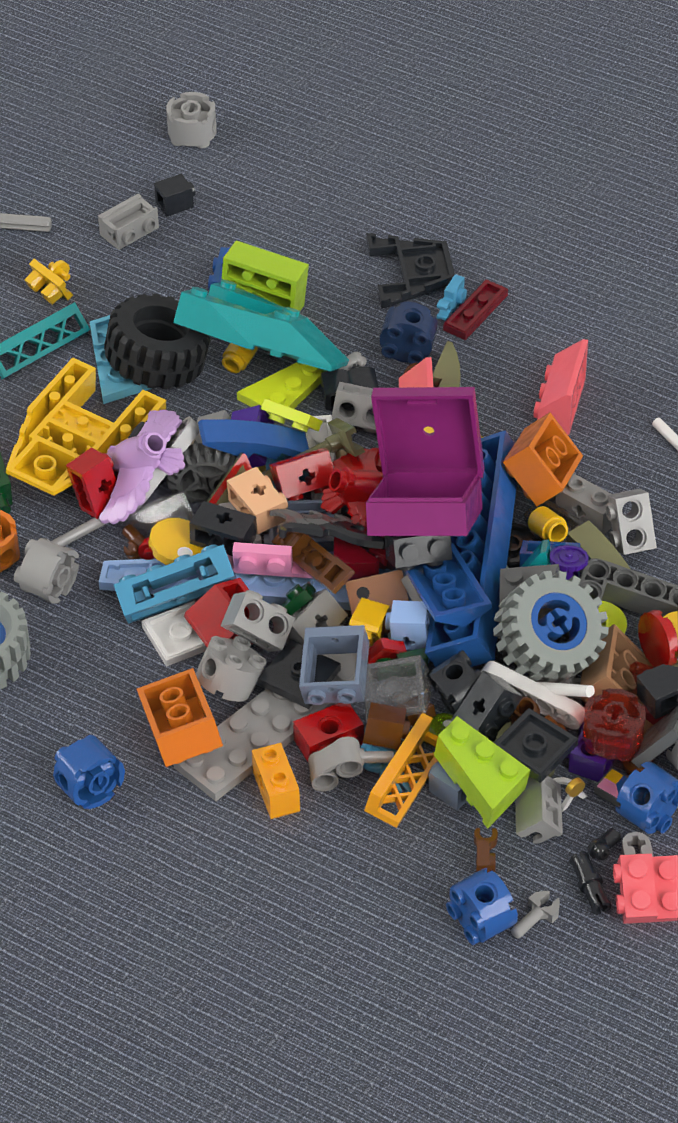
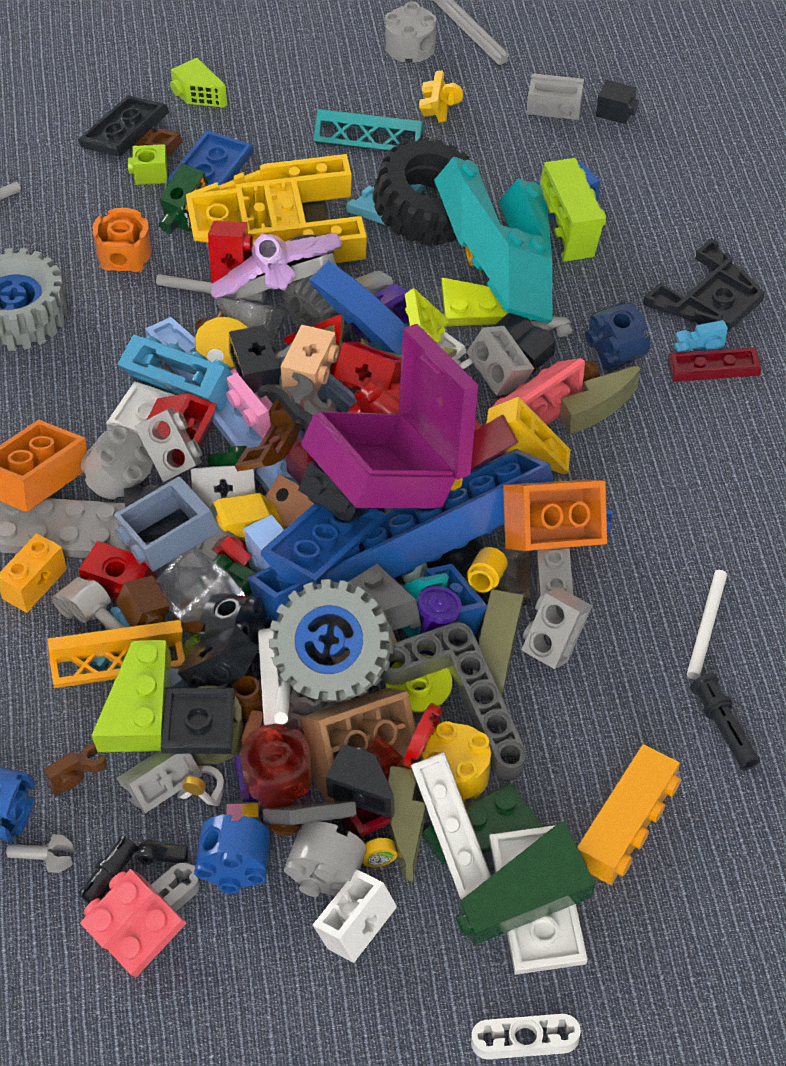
camera: 50 degrees right, 5 degrees up
light grey brick [14,538,79,604] -> none
light grey brick [166,92,217,148] -> none
coral slope [533,339,588,435] -> none

